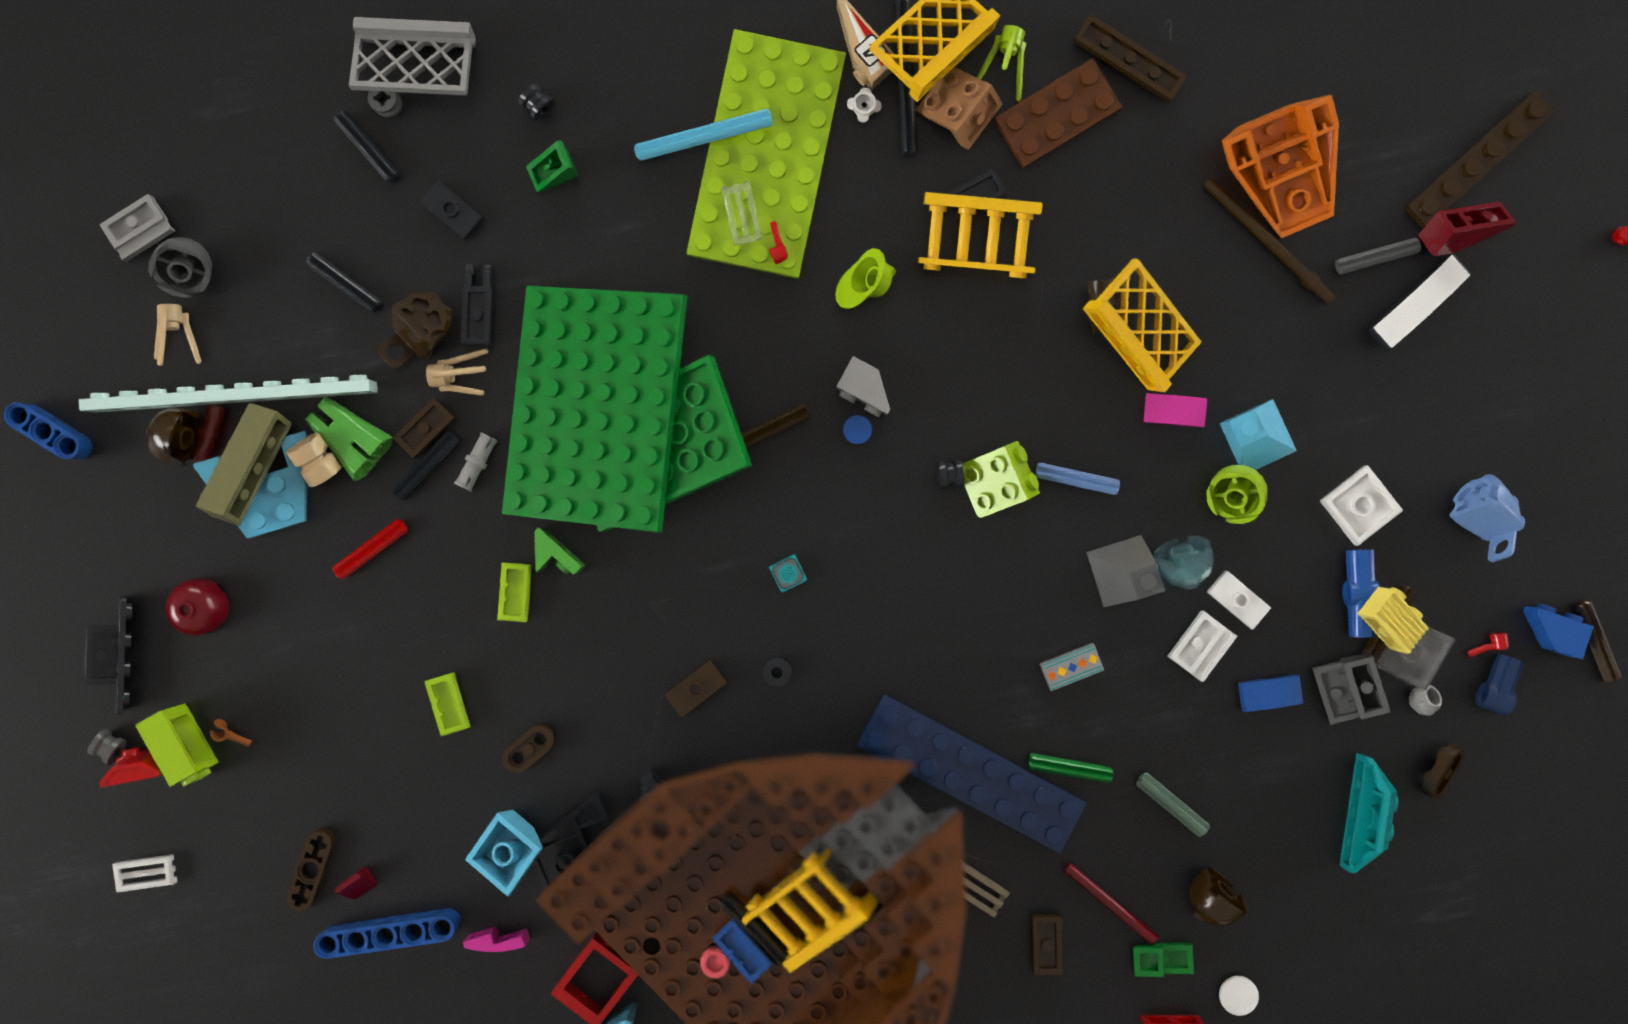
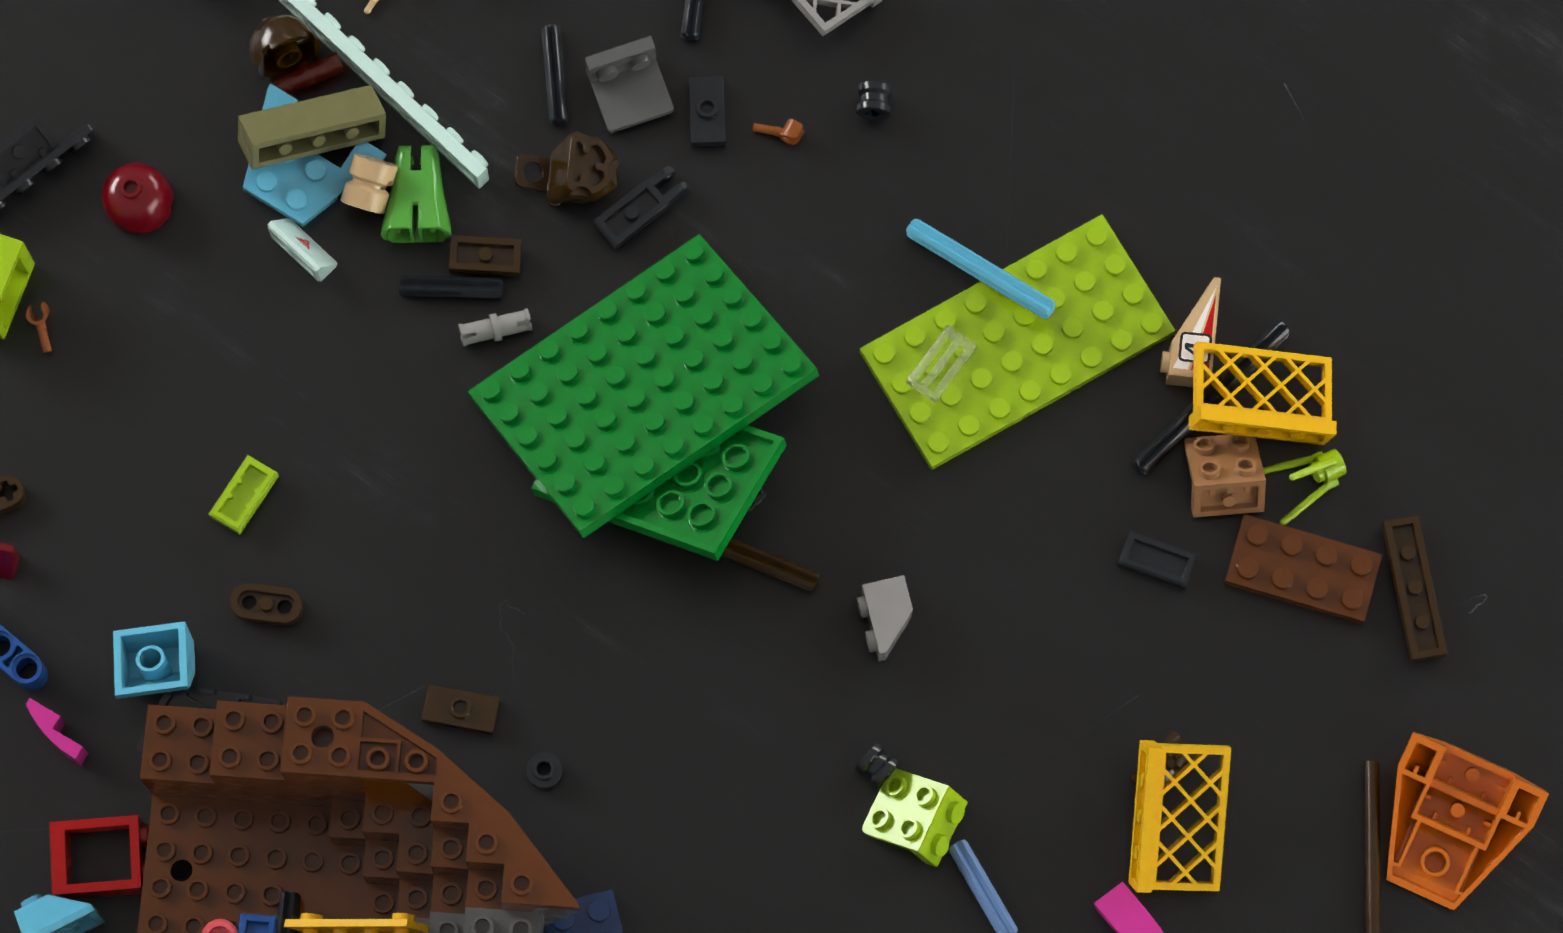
camera: 40 degrees right, 15 degrees down
red axle [332,519,409,579] -> none
tan plant [426,349,489,396] -> none
lime plate [497,562,532,622] -> none
green slope [526,140,579,193] -> none
bright green slope [534,527,586,575] -> none
red hand [769,221,788,264] -> none
tile [769,554,807,593] -> none
lime piece [835,248,896,309] -> none
blue tile [843,415,872,444] -> none
white plate [847,88,881,123] -> none
yellow fence [917,192,1043,278] -> none
none -> light aqua slope [267,218,337,282]
none -> dark grey bracket [585,36,674,133]
none -> dark orange hand [753,119,804,145]

